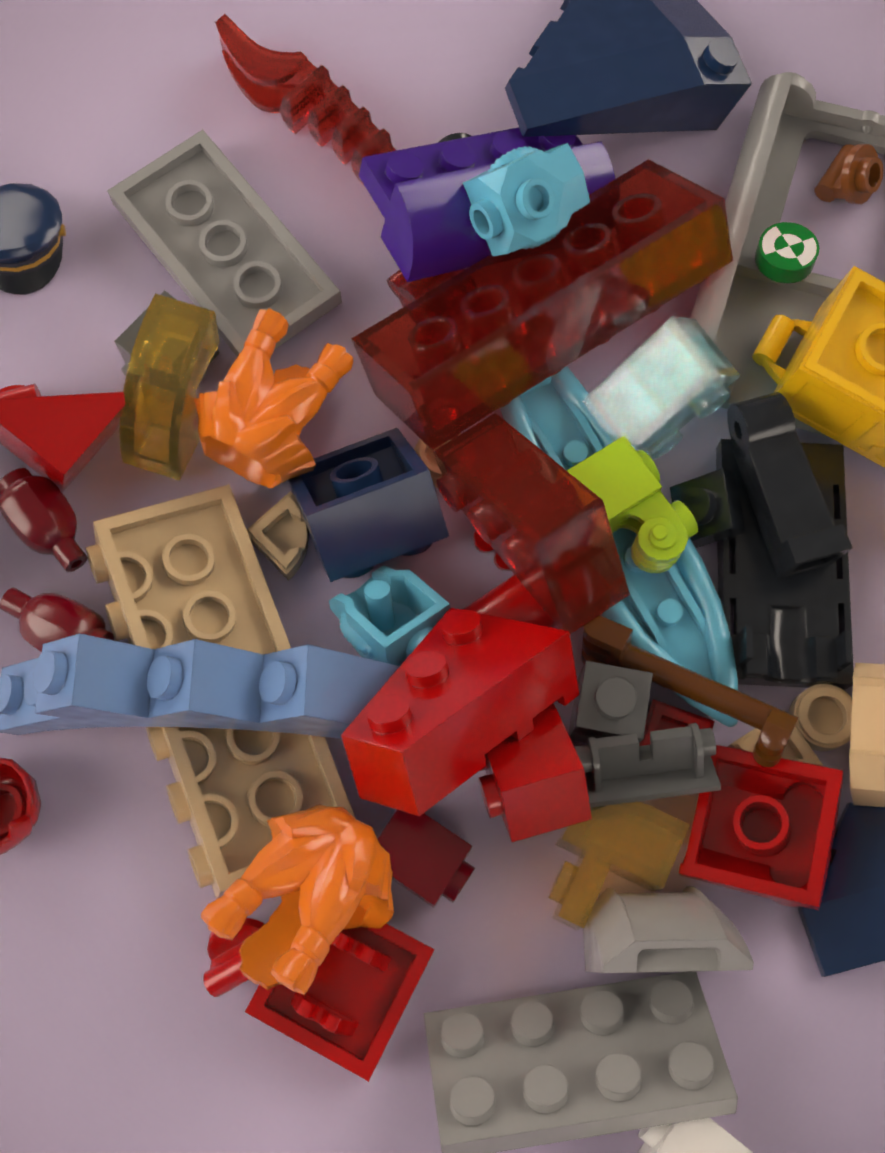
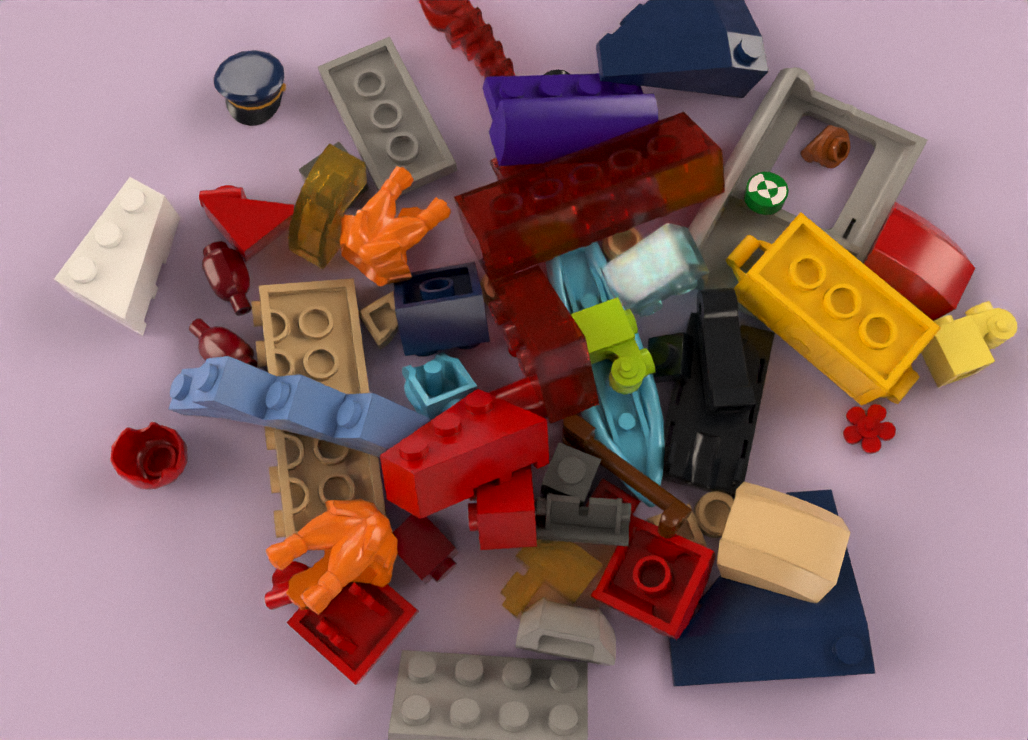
camera: 15 degrees right, 0 degrees up
medium azure hand [463,143,590,256] -> none
none -> tan plate [602,225,644,266]

